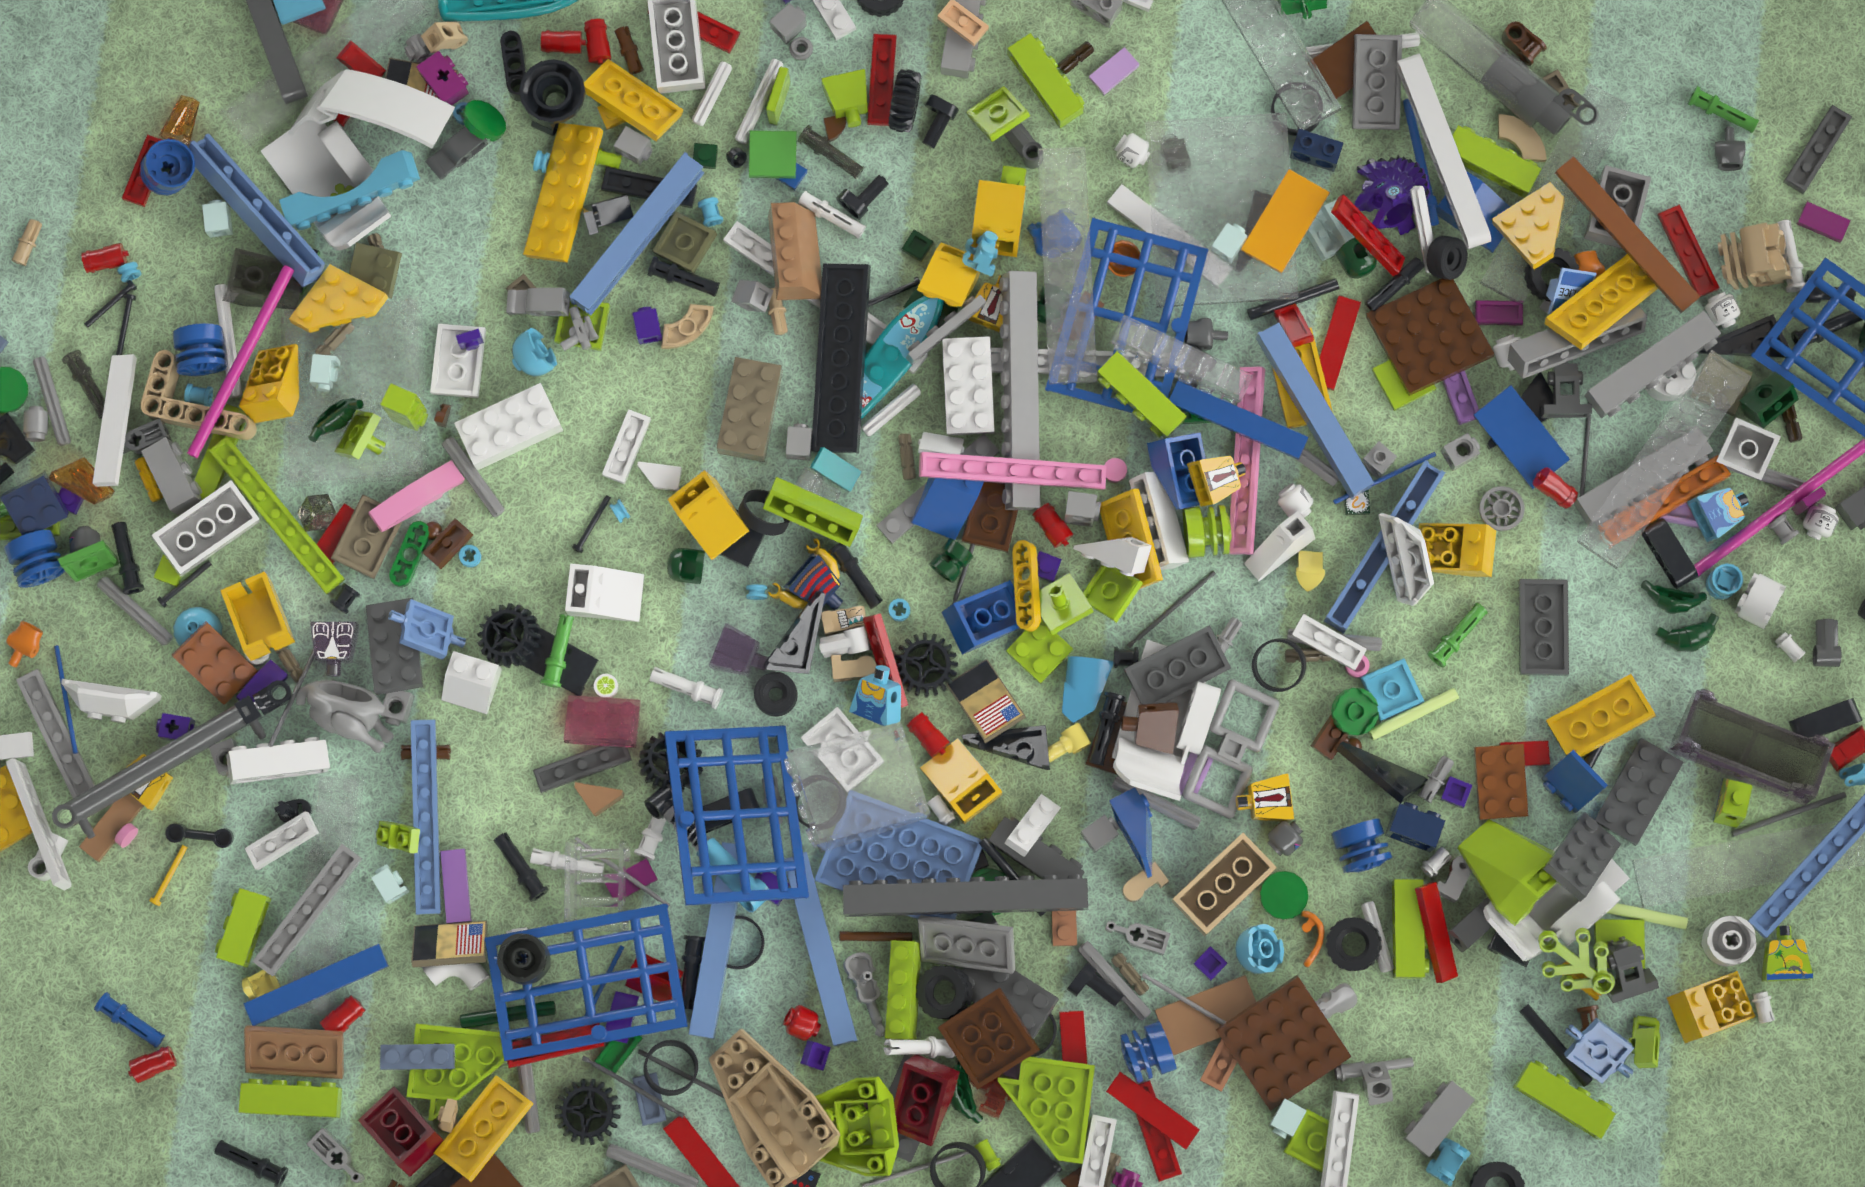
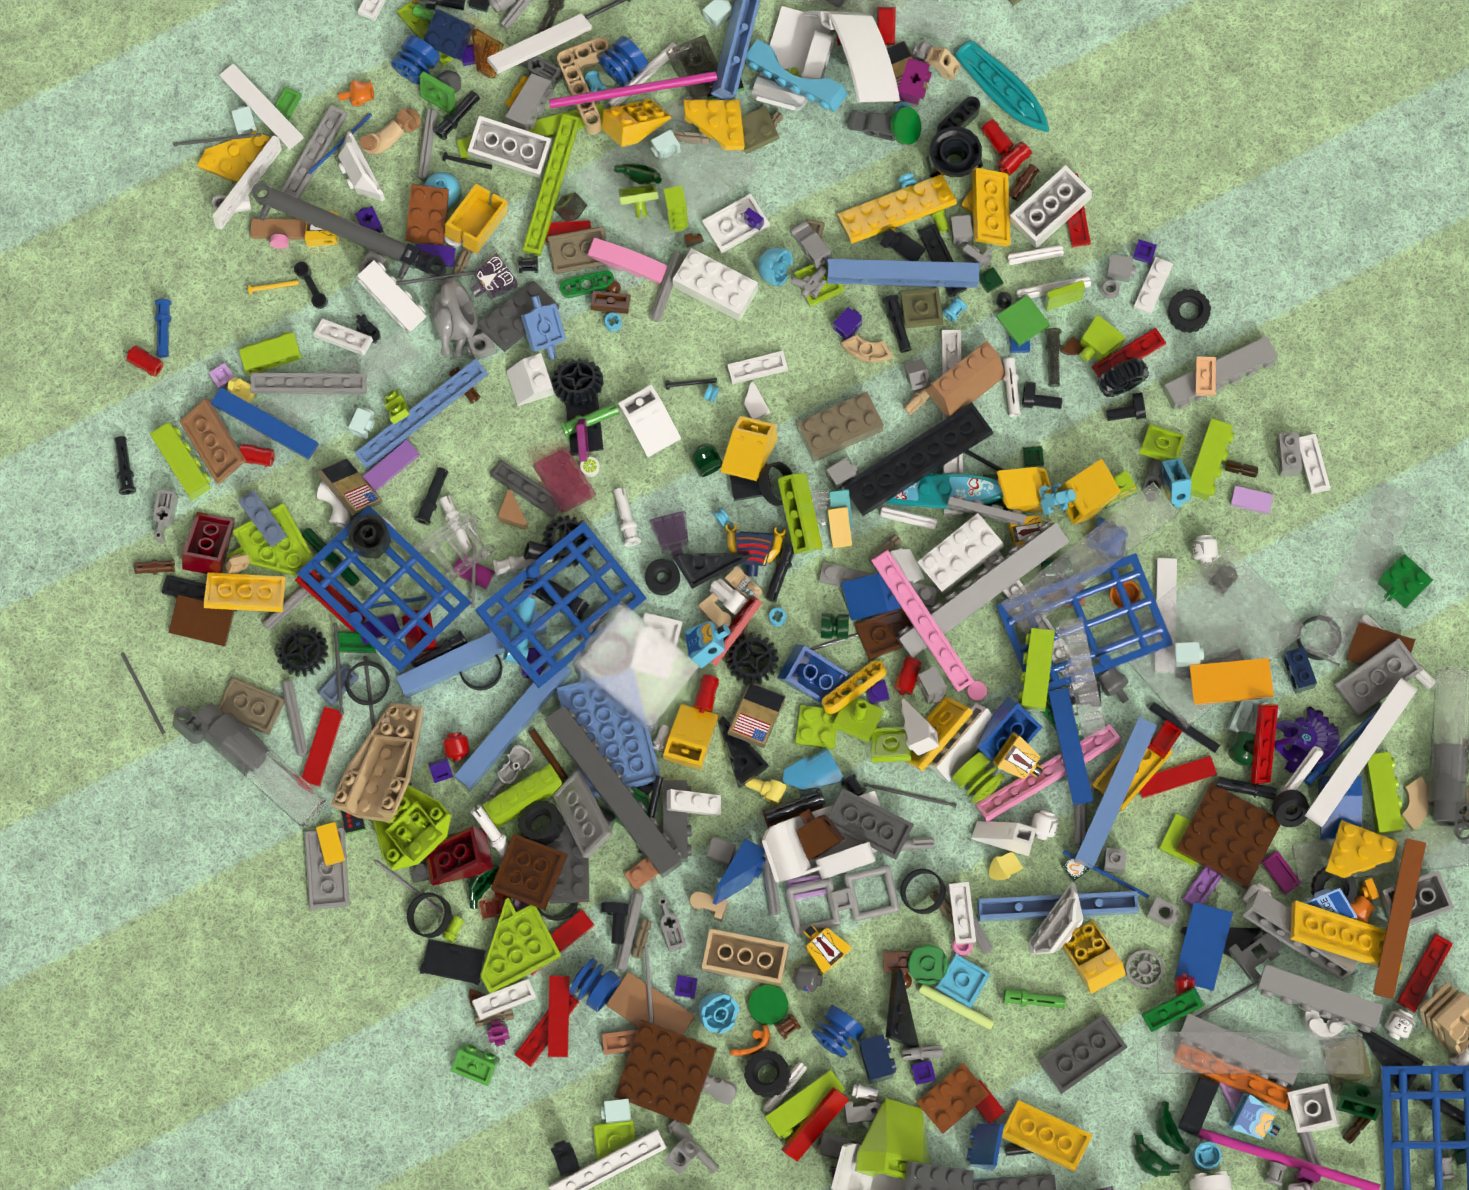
camera: 55 degrees right, 5 degrees down
none -> lavender plate [209,363,234,389]
none -> piece [359,108,422,155]
none -> magenta tile [576,419,589,462]
none -> reddish brown bush [774,1013,801,1040]
none -> yellow tile [828,506,852,548]
none -> light grey bracket [962,244,992,270]
none -> green tile [1141,987,1205,1032]
none -> medium azure torso [1162,458,1191,508]
none -> light orange plate [1360,878,1379,902]

